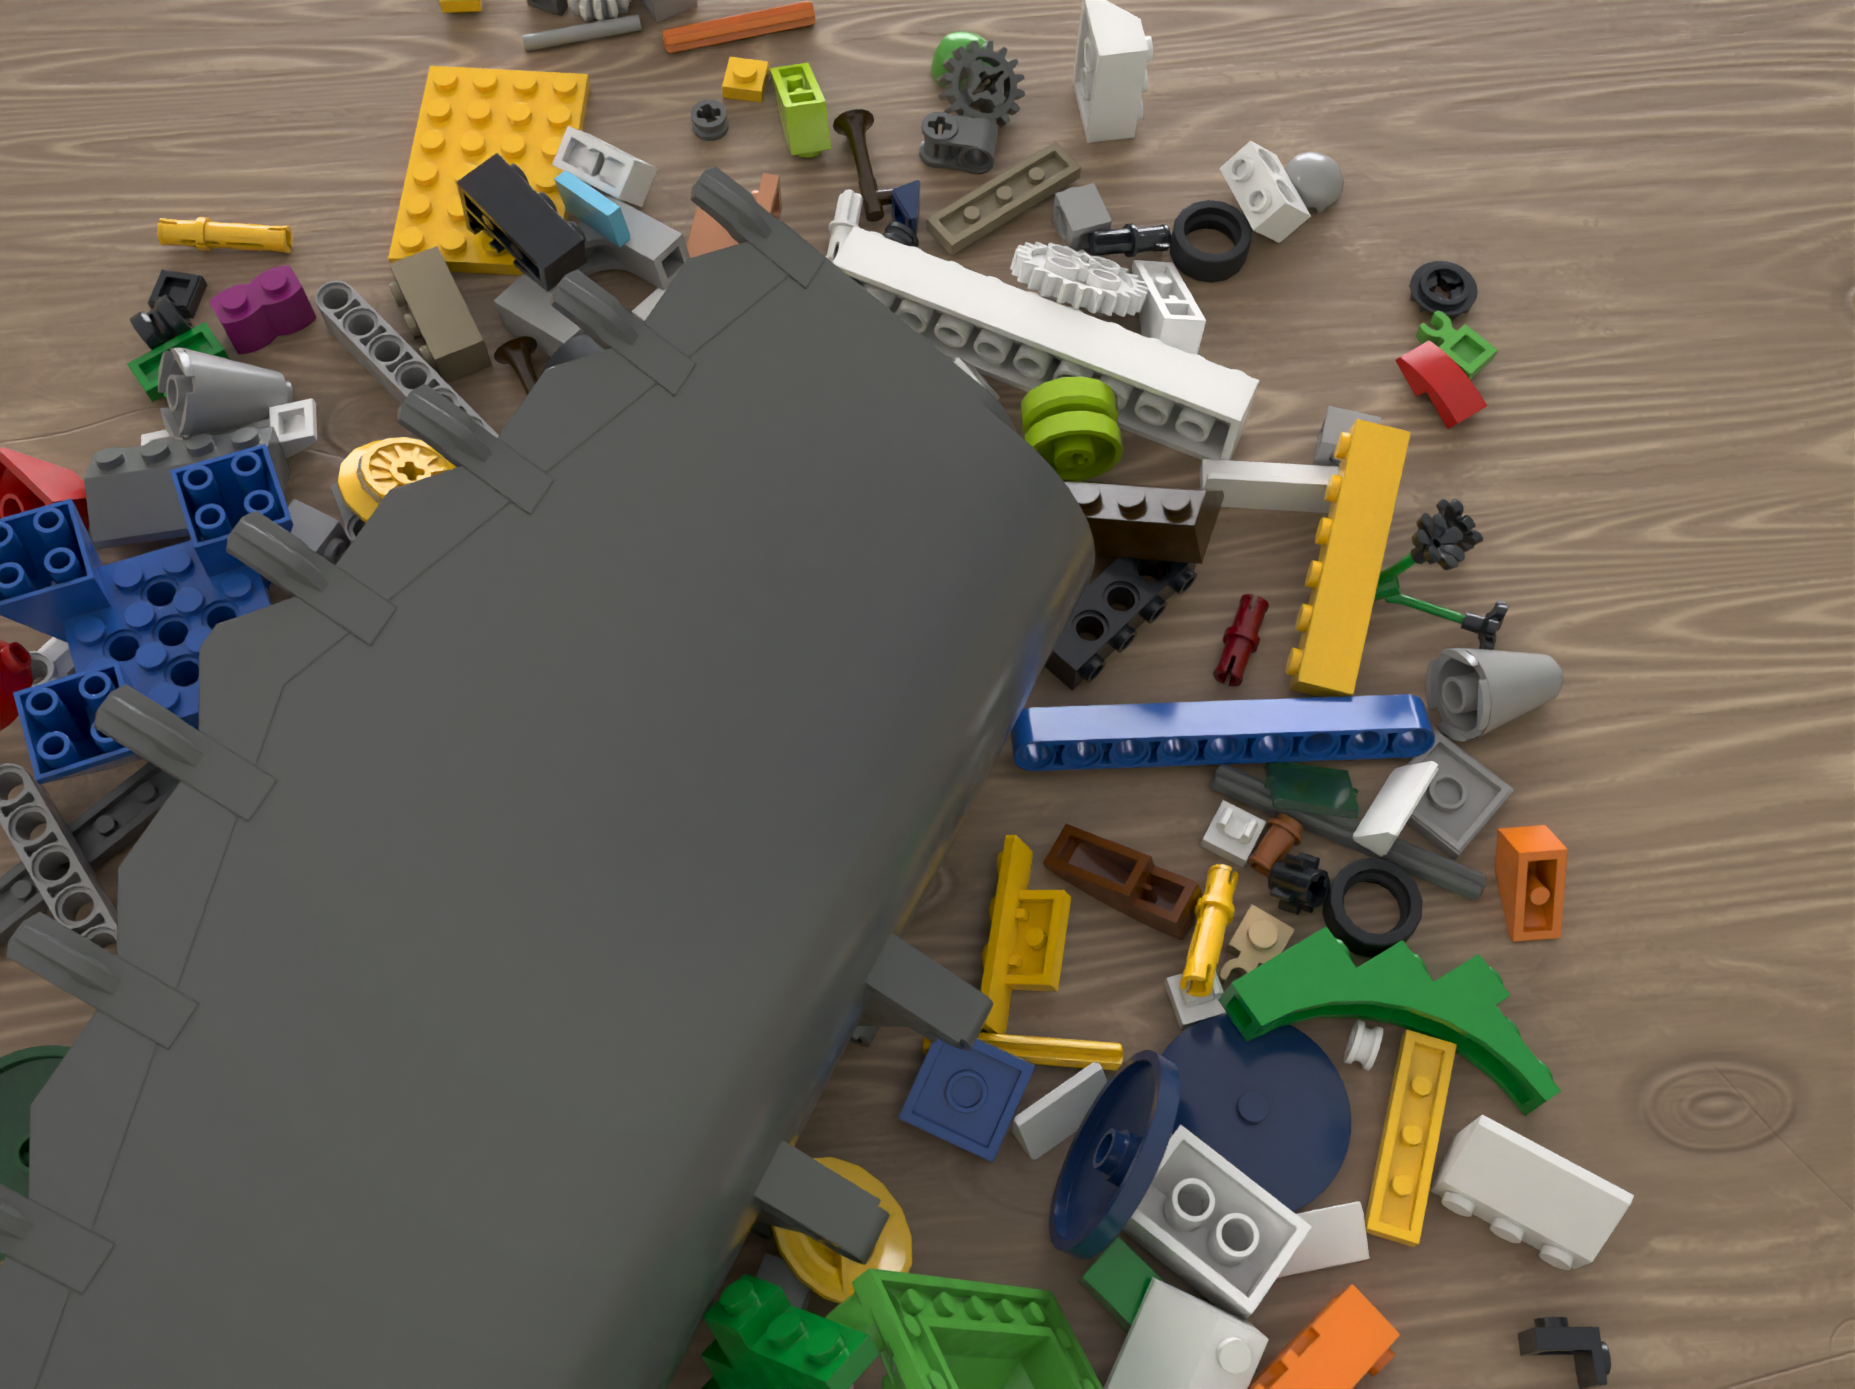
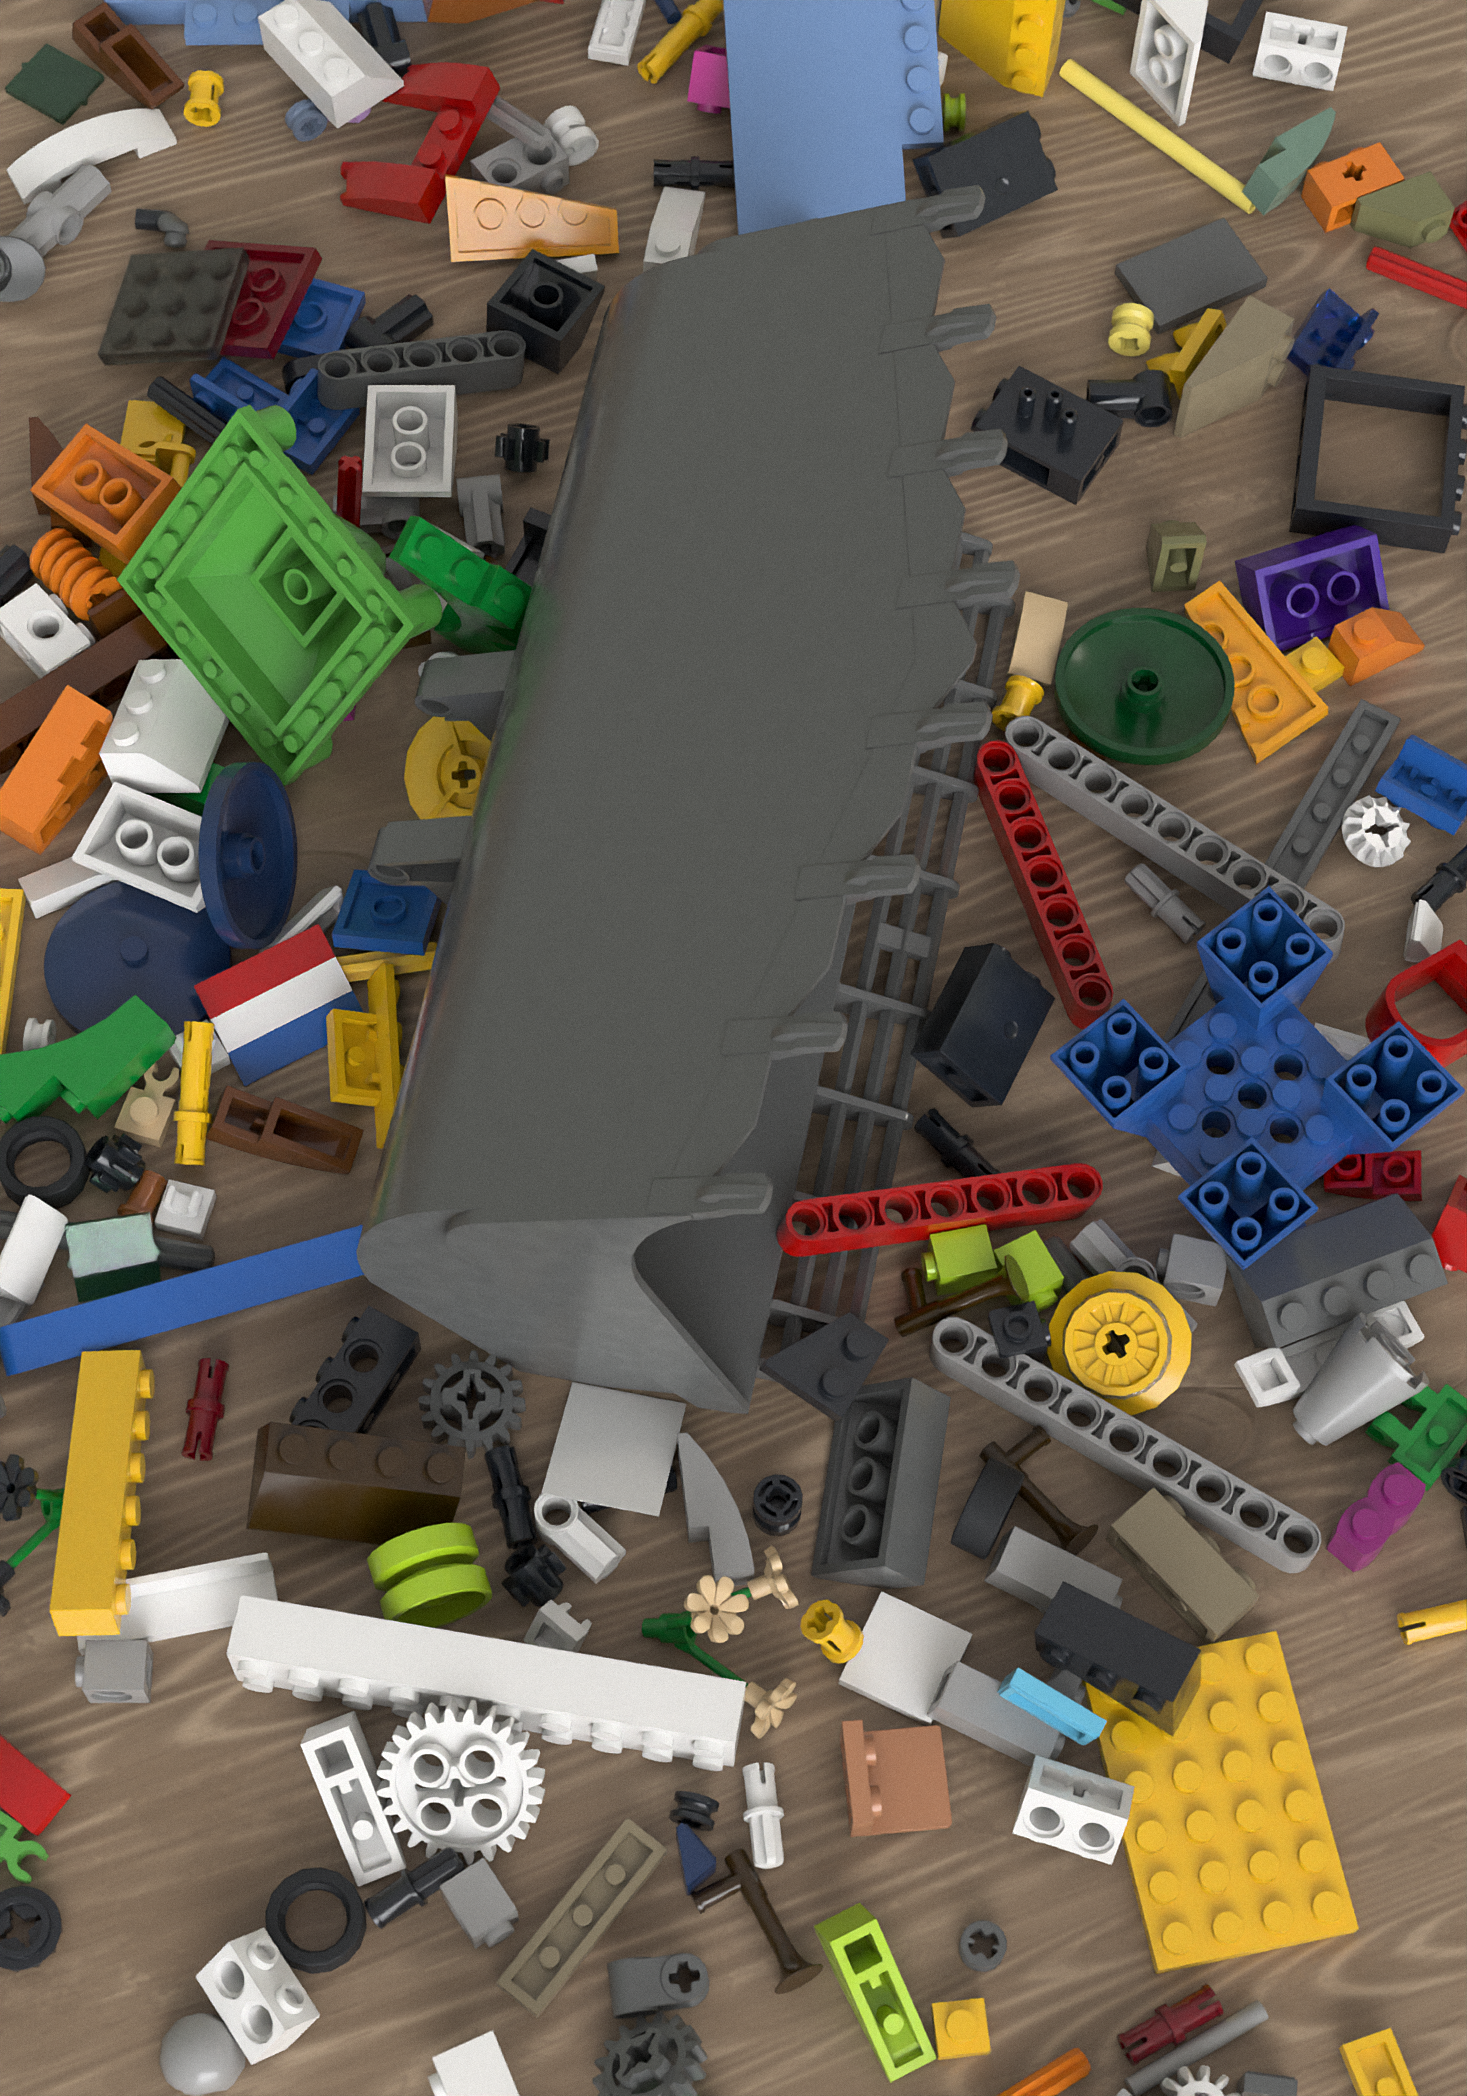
camera: 165 degrees right, 0 degrees up
none -> sticker [194,924,364,1086]
none -> dark red pin [1116,1984,1224,2066]

